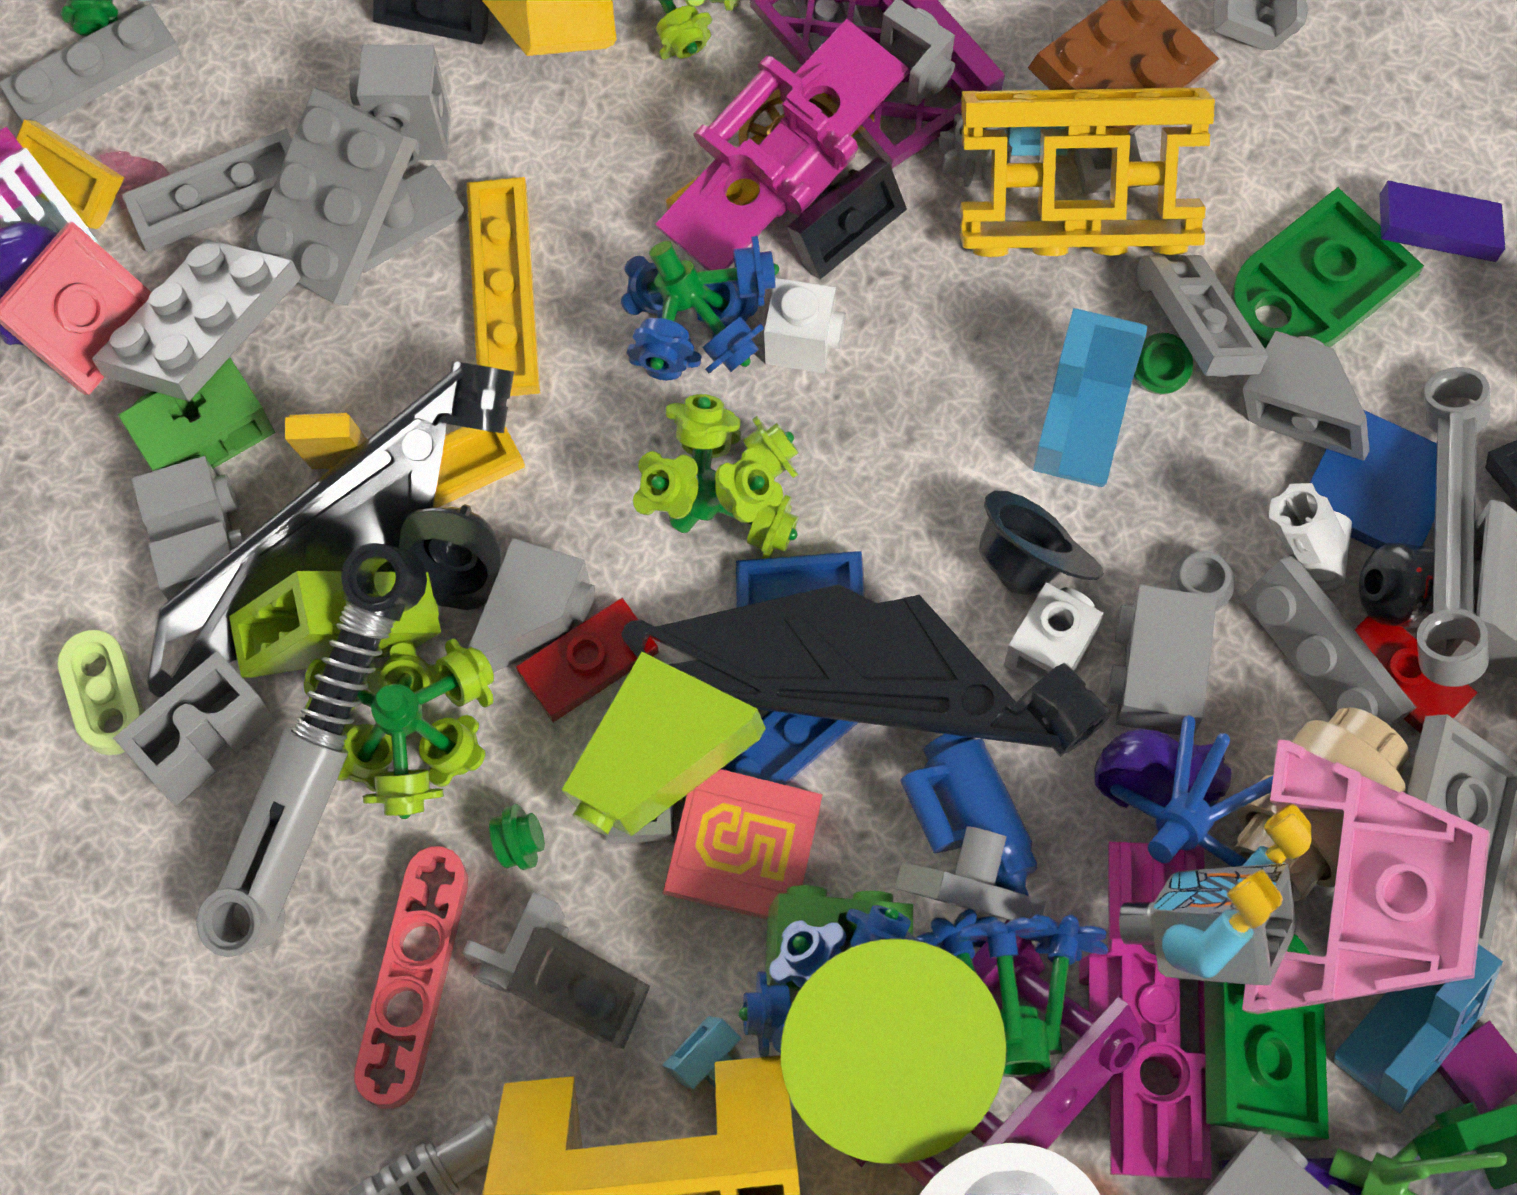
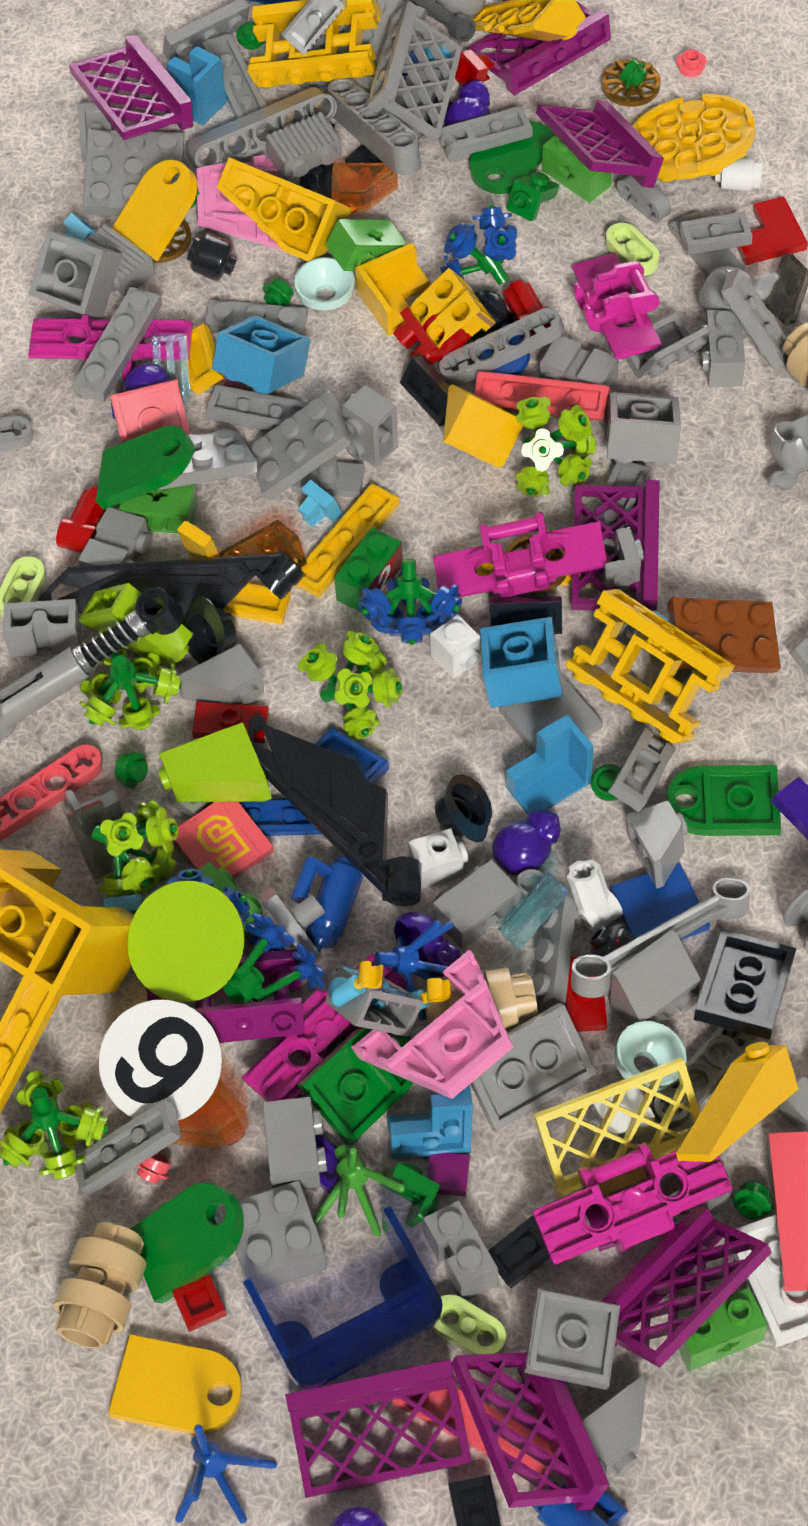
camera: 40 degrees right, 10 degrees down
none -> red piece [56,486,112,553]
none -> lime plant [92,800,178,898]
none -> green tile [96,426,194,510]
none -> dark azure brick [212,315,311,394]
none -> clear orange bracket [219,520,307,567]
none -> medium azure tile [298,479,343,527]
none -> green brick [334,527,403,613]
none -> dark azure brick [480,617,563,708]
none -> dark purple hair [492,809,561,875]
none -> clear light blue tile [498,872,569,949]
none -> light grey tile [500,674,602,753]

